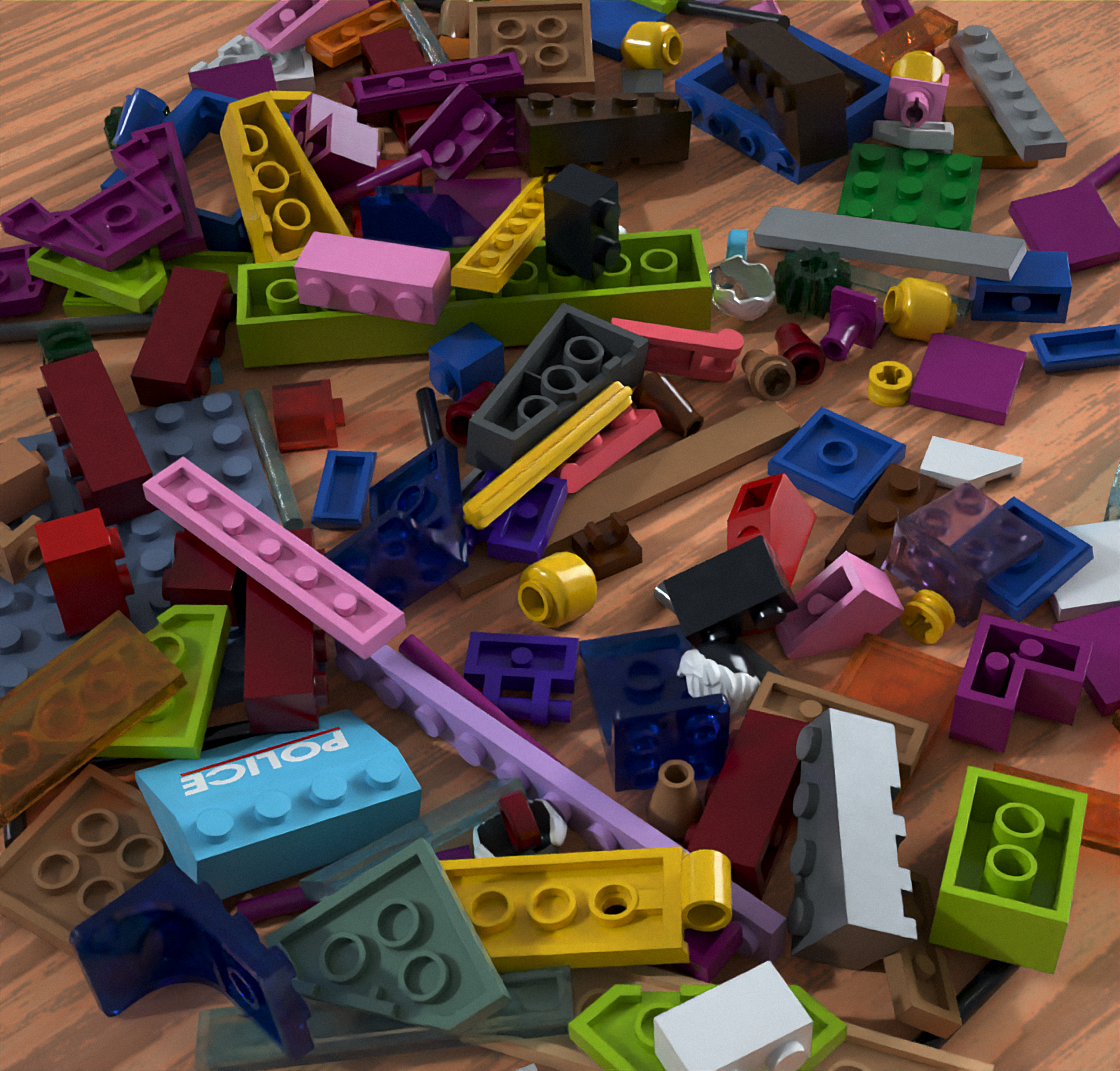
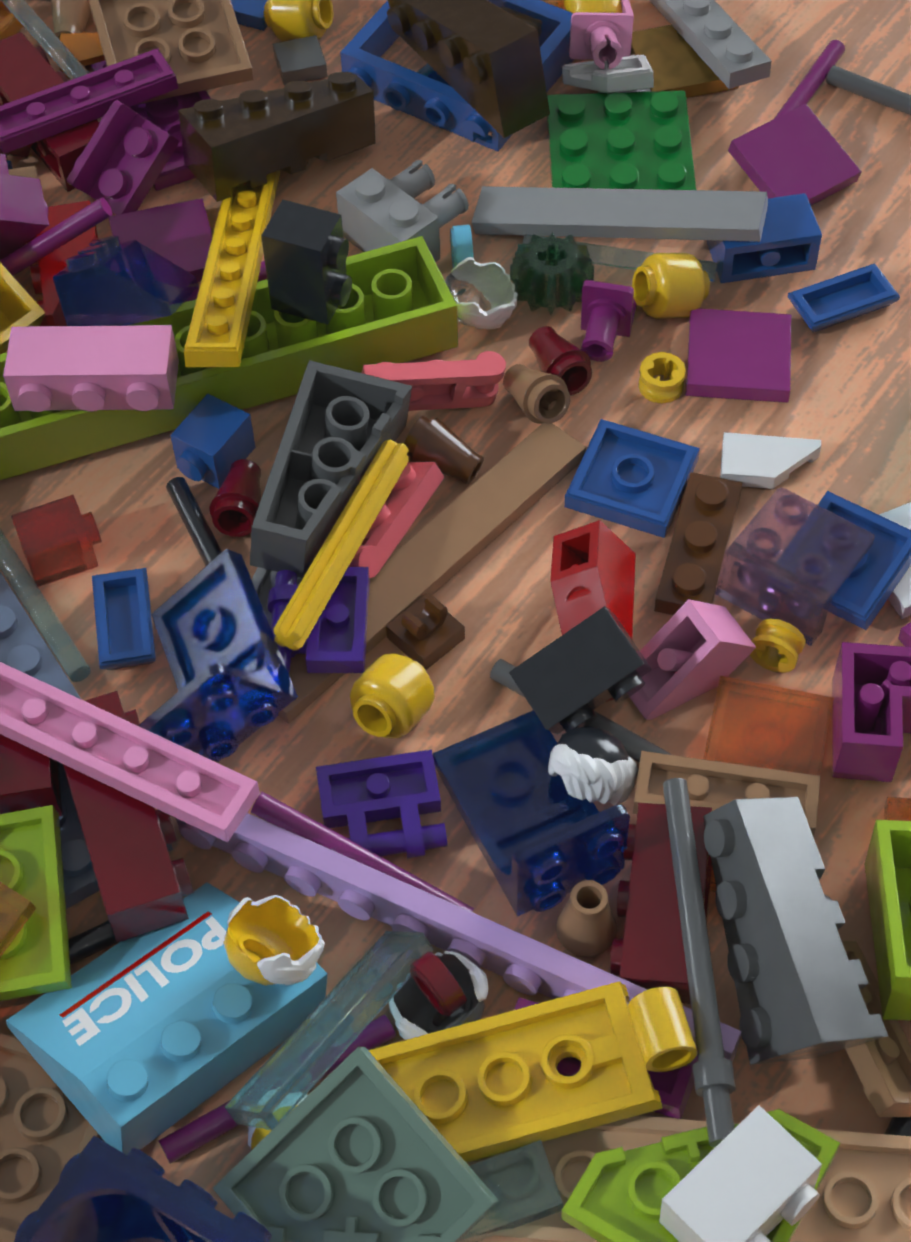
camera: 15 degrees left, 10 degrees up
none -> yellow hair [223,895,325,986]
none -> light grey brick [336,160,469,262]
none -> dark grey bar [663,778,736,1147]

